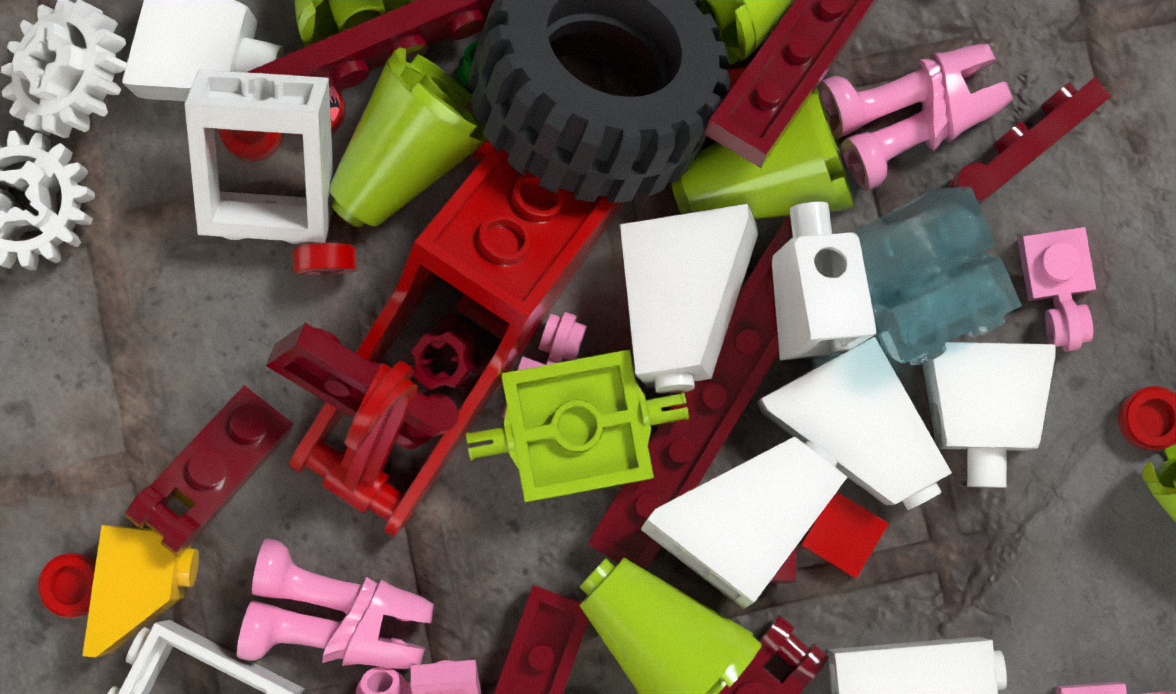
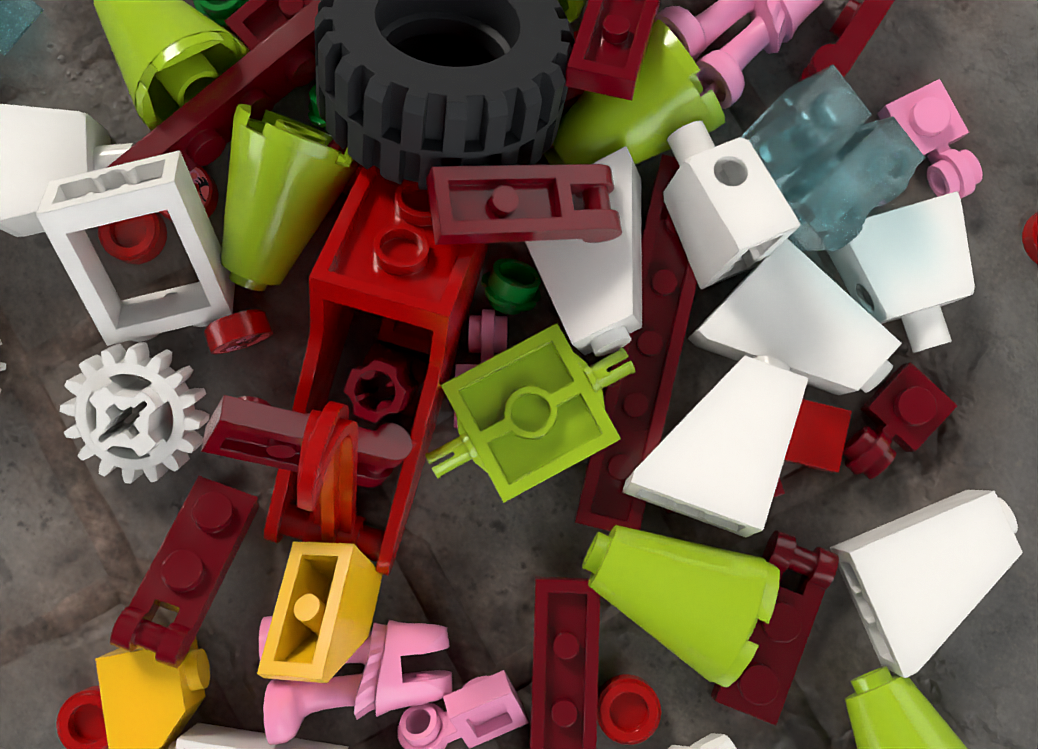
camera: 20 degrees left, 0 degrees up
none -> white gear [60,342,210,484]
none -> yellow slope [257,541,383,683]
none -> dark red plate [426,164,622,245]
none -> green plate [481,258,541,315]
none -> dark red plate [843,362,958,479]

